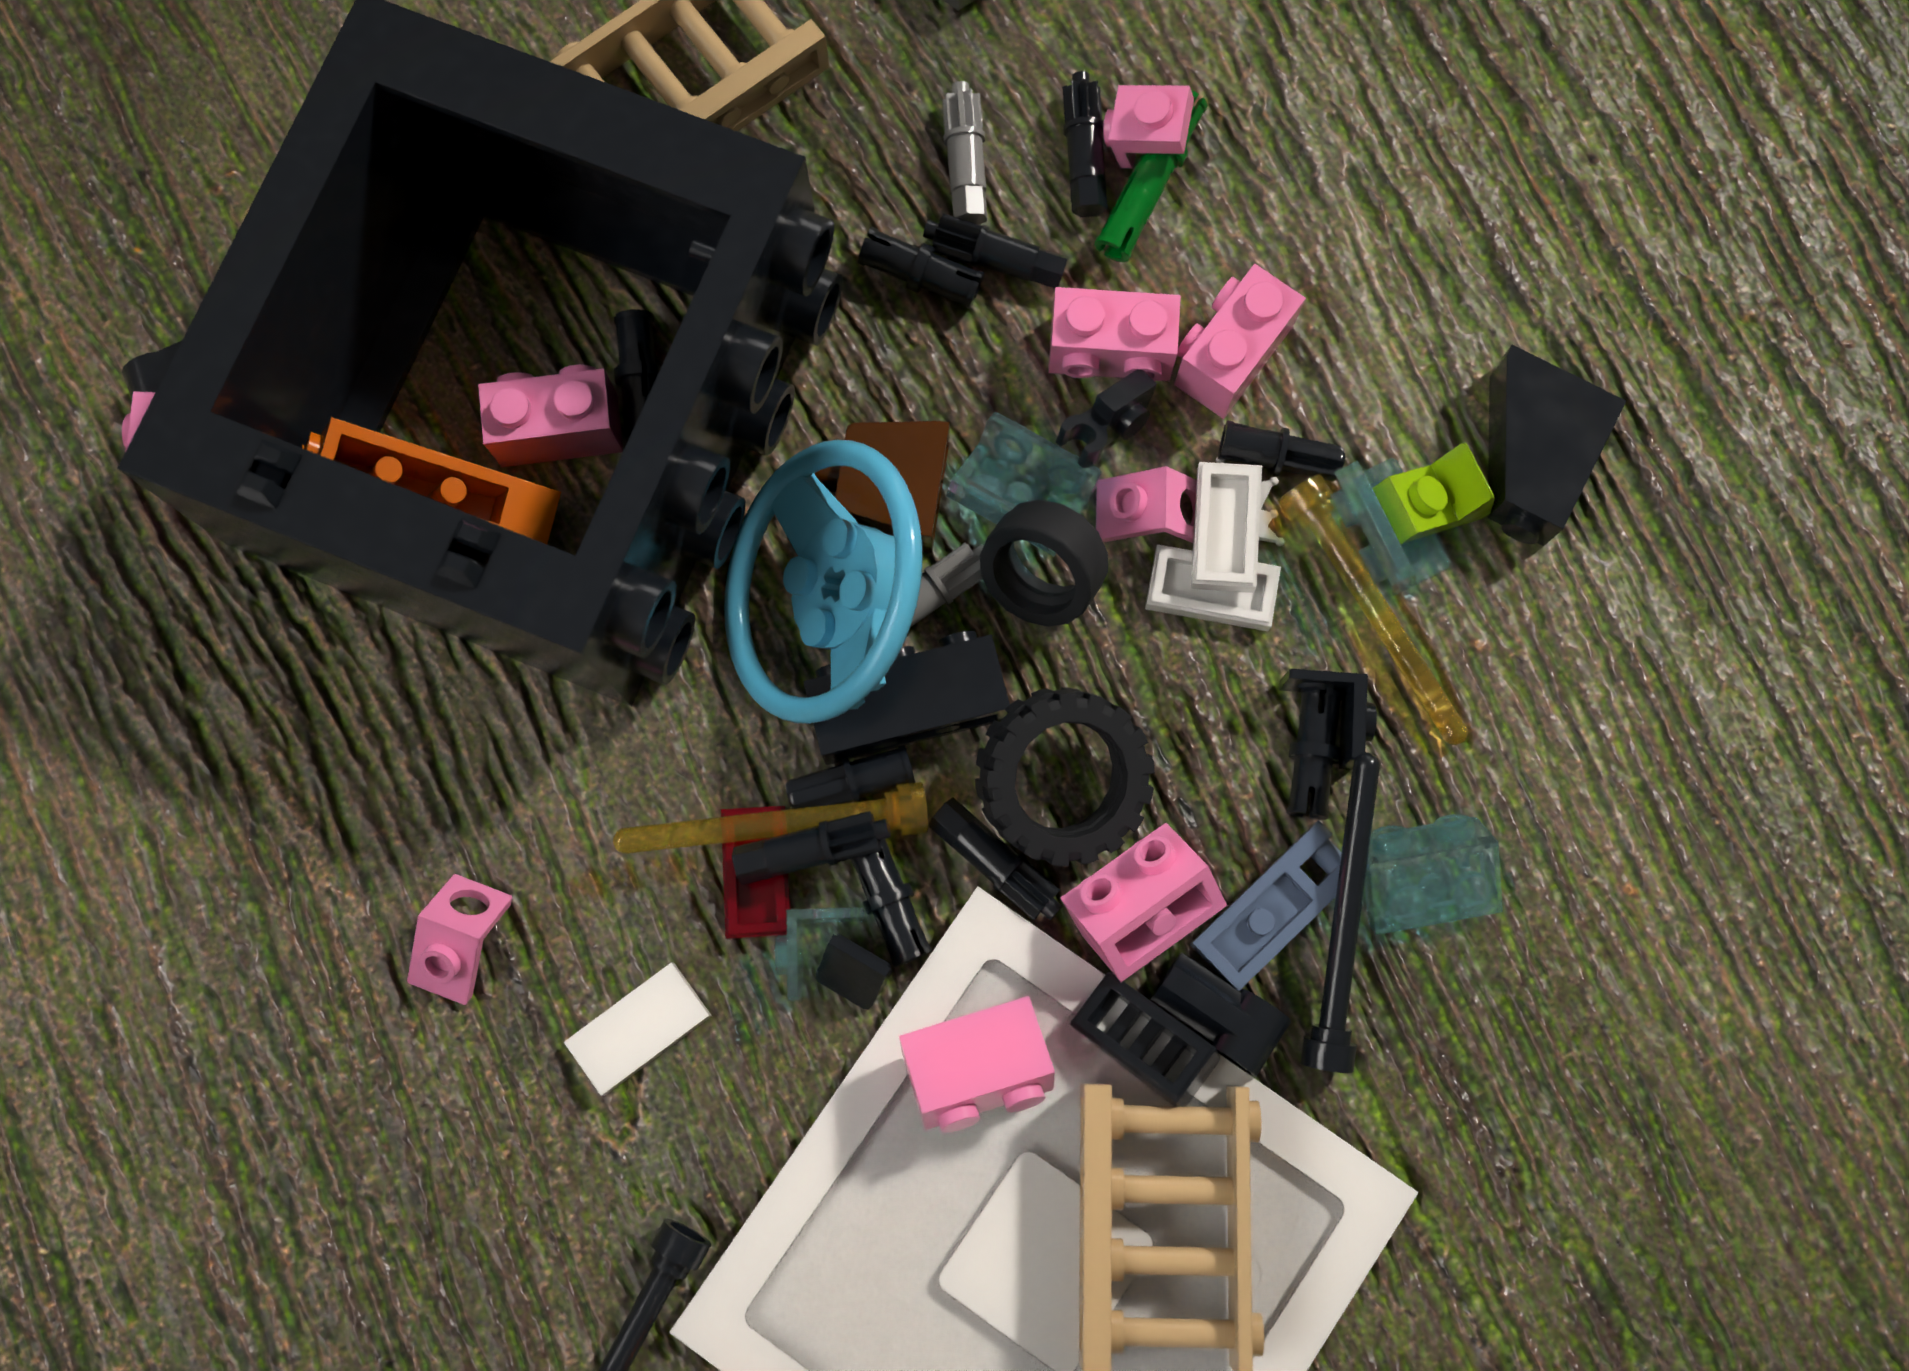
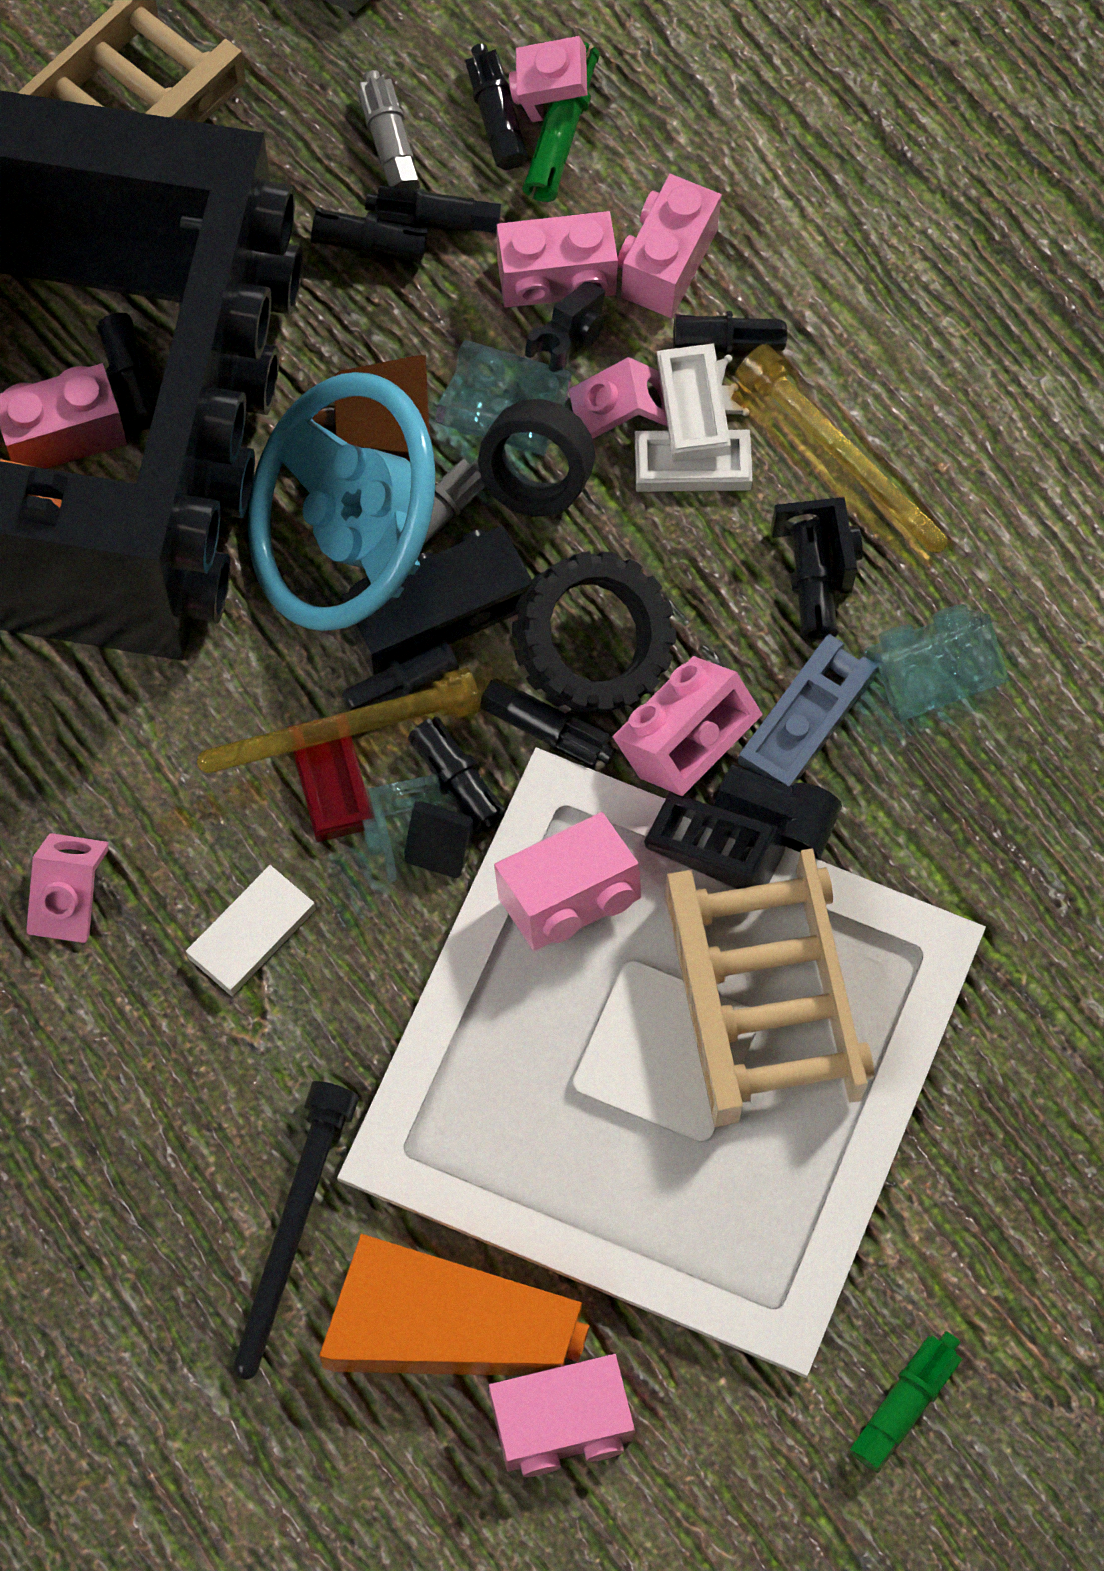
camera: 15 degrees left, 10 degrees down
black piece [732,811,891,885] -> none
black piece [1300,753,1380,1073] -> none
clear light blue bracket [1330,458,1449,596] -> none
lime slope [1372,443,1495,544] -> none
black slope [1488,345,1626,546] -> none

